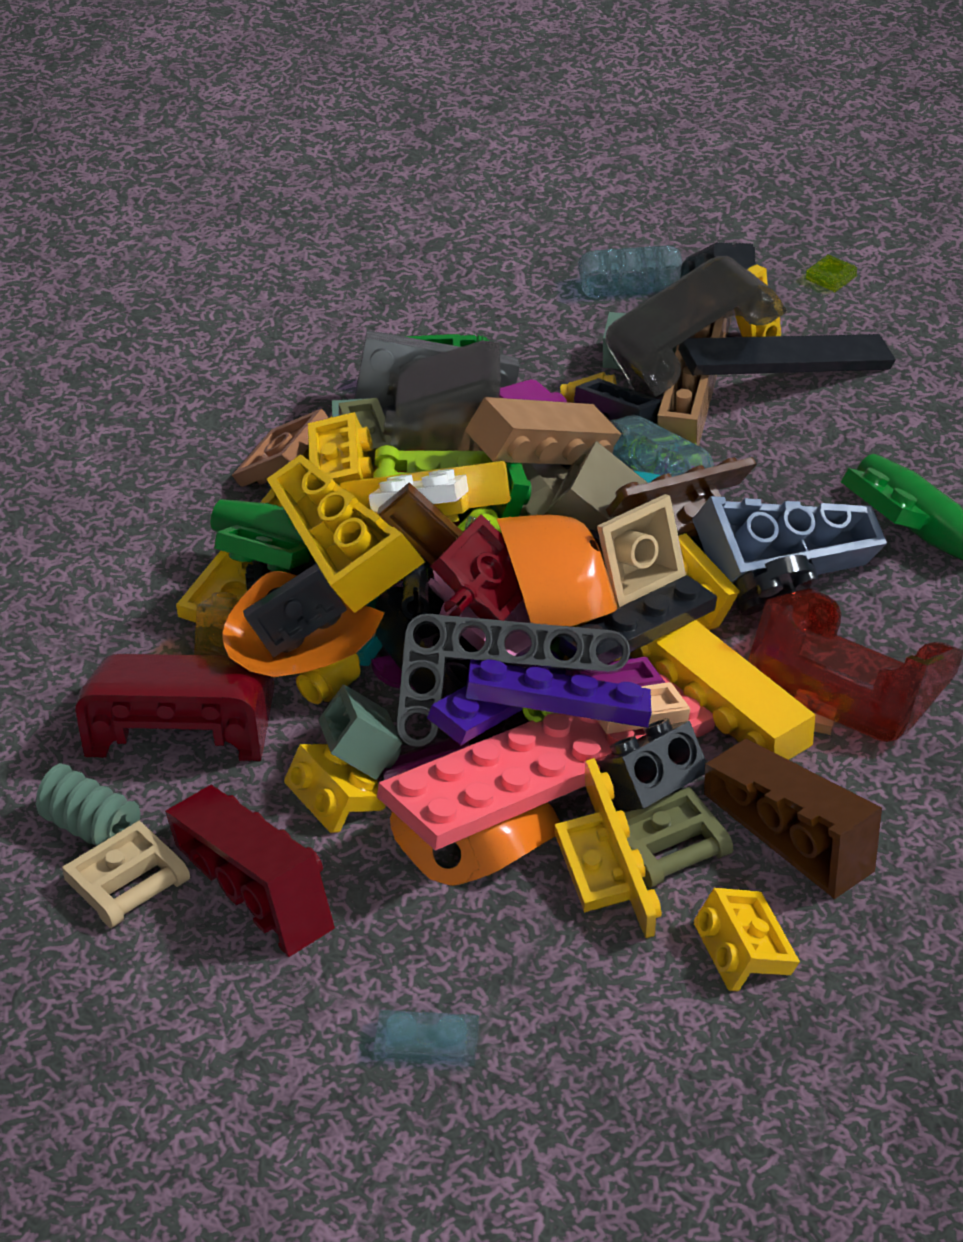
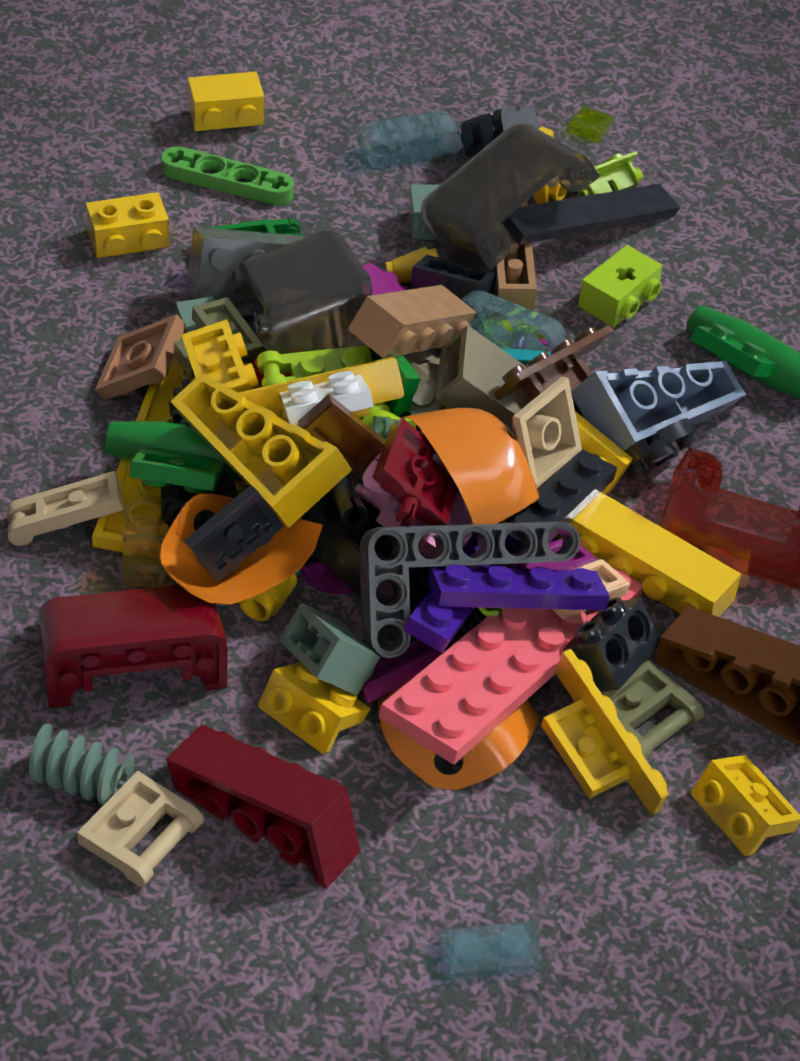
camera: 20 degrees left, 5 degrees up
none -> tan plate [7,471,123,546]
none -> yellow brick [86,192,169,258]
none -> bright green beam [161,146,294,205]
none -> yellow brick [188,71,264,131]
none -> lime hinge [568,151,643,197]
none -> lime brick [578,245,663,327]

